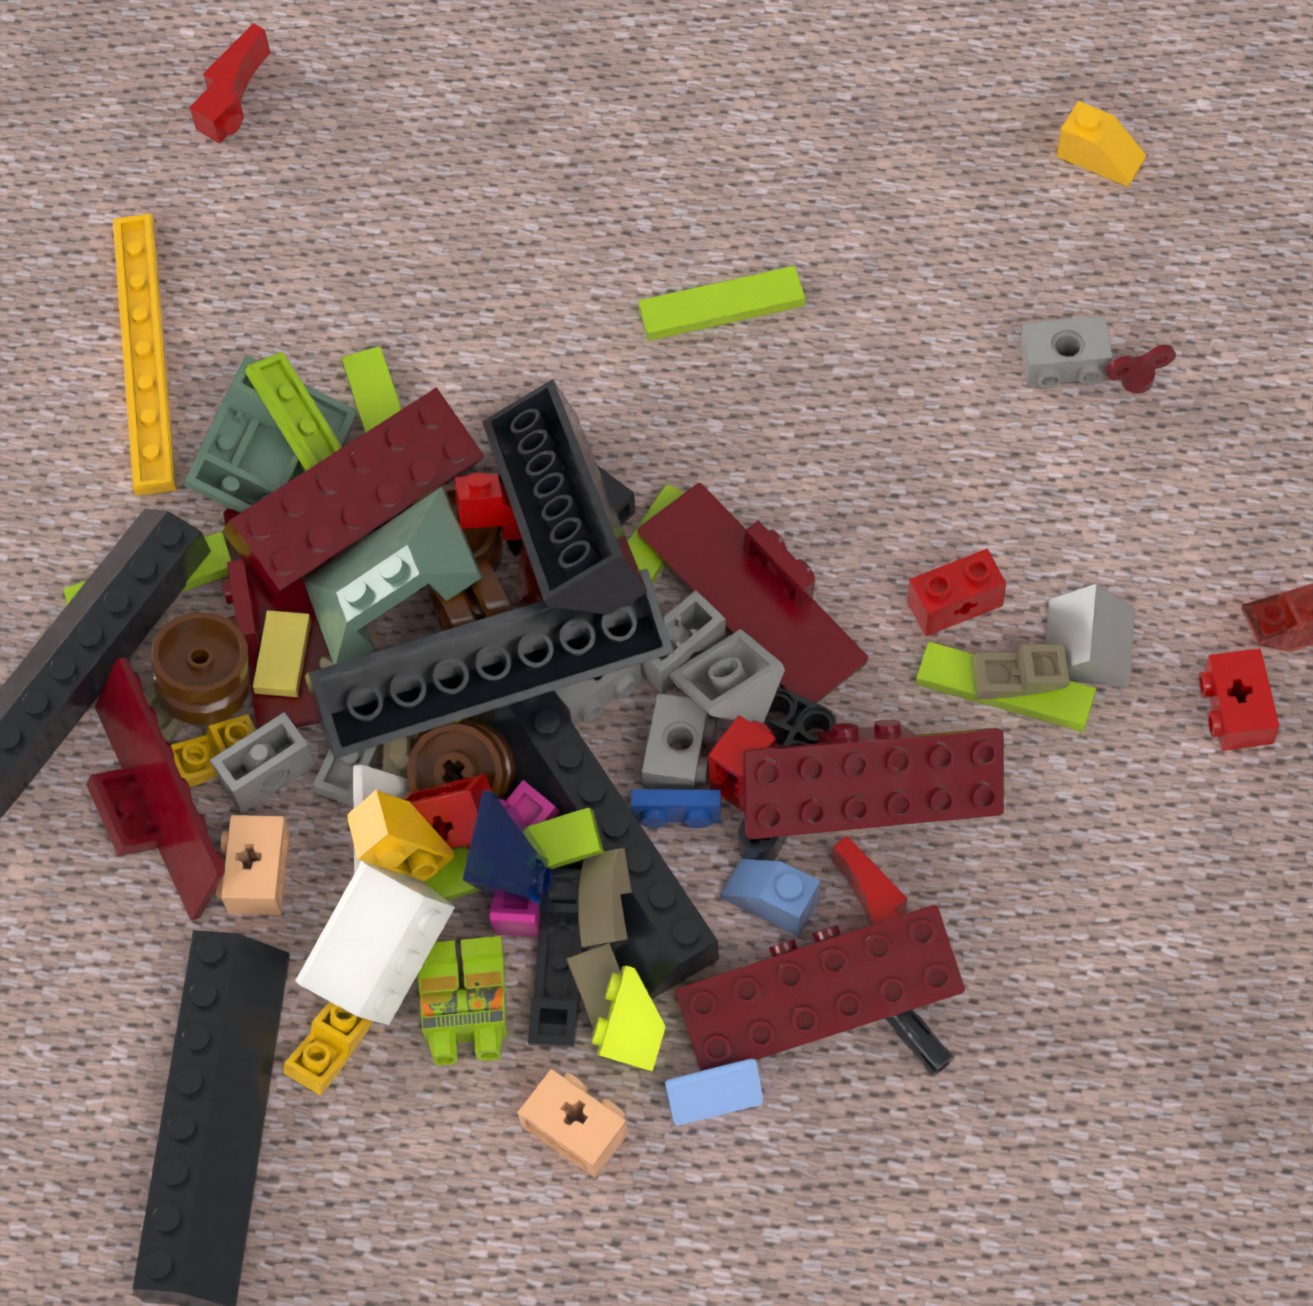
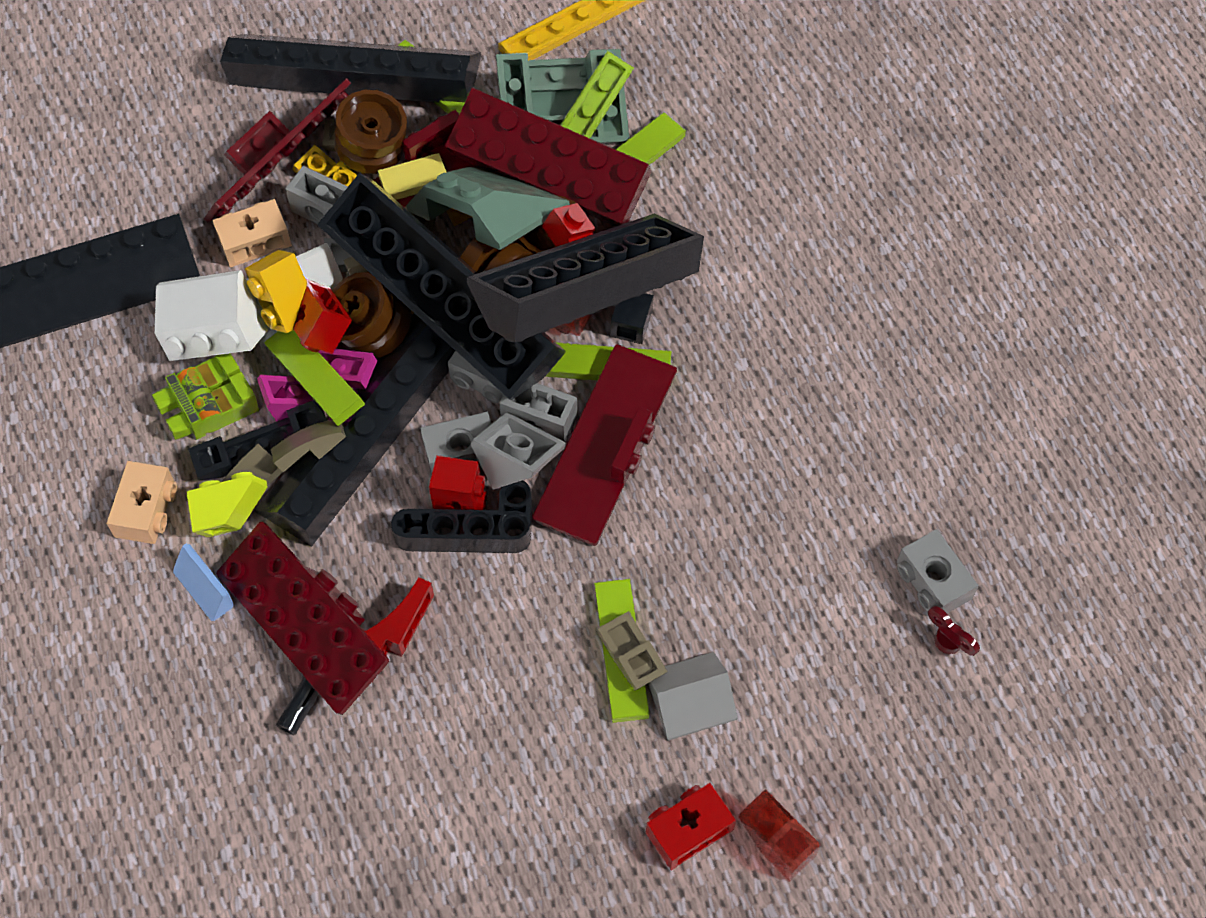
camera: 60 degrees right, 0 degrees up
yellow slope [283,1002,373,1096] -> none
clear blue slope [463,790,552,905] -> none
blue plate [631,789,721,828] -> none
lime tile [638,266,805,341] -> none
medium blue slope [720,859,820,937] -> none
dark red bracket [743,720,1004,839] -> none
red brick [907,548,1006,637] -> none
yellow slope [1057,101,1146,187] -> none

